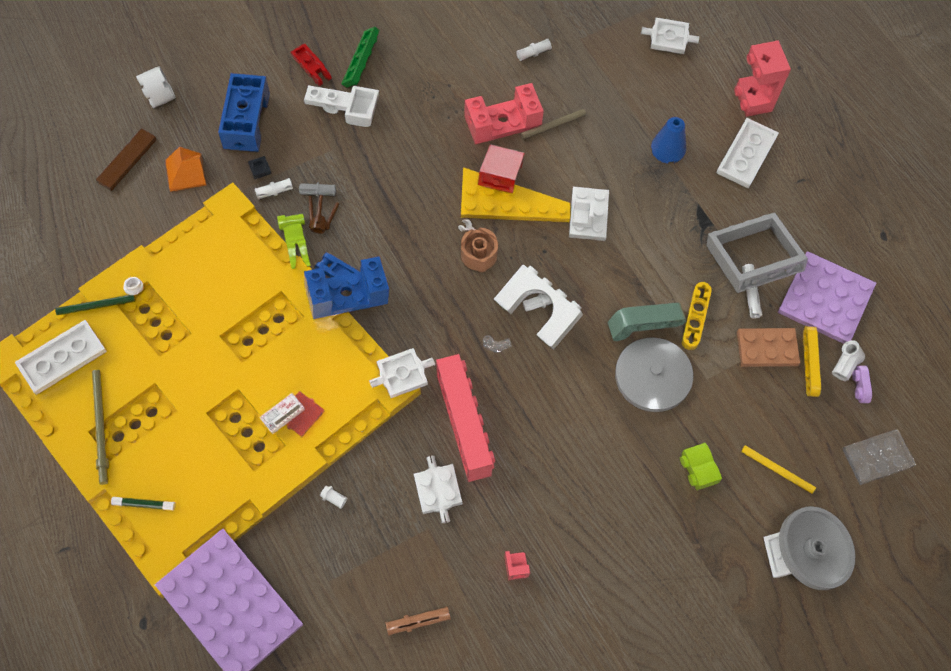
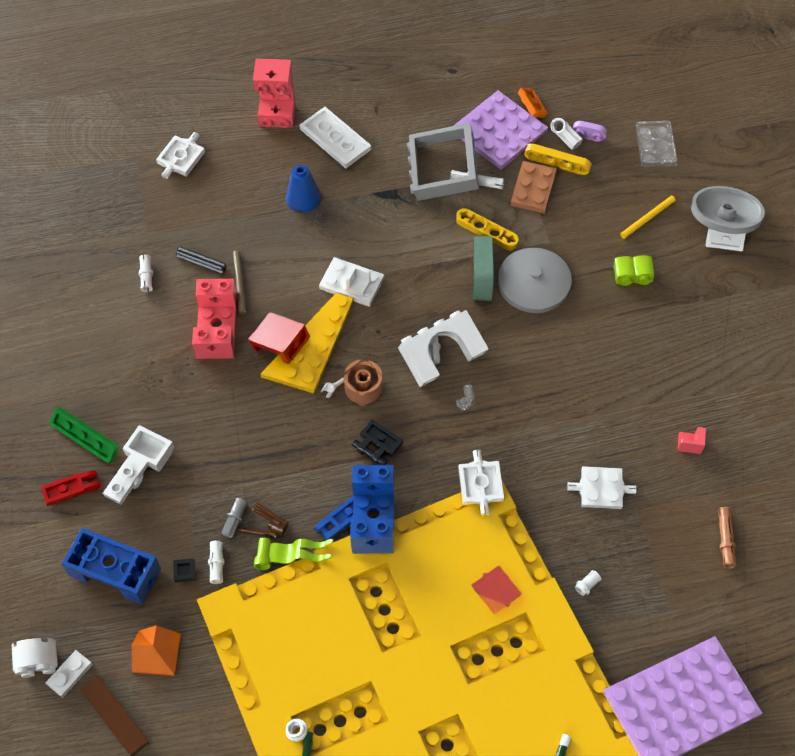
camera: 70 degrees left, 5 degrees down
tile [260,393,305,434] -> none
coral brick [436,354,495,482] -> none
none -> white plate [46,650,93,698]
none -> axle [176,247,226,273]
none -> black plate [352,419,403,465]
none -> orange plate [518,87,548,118]

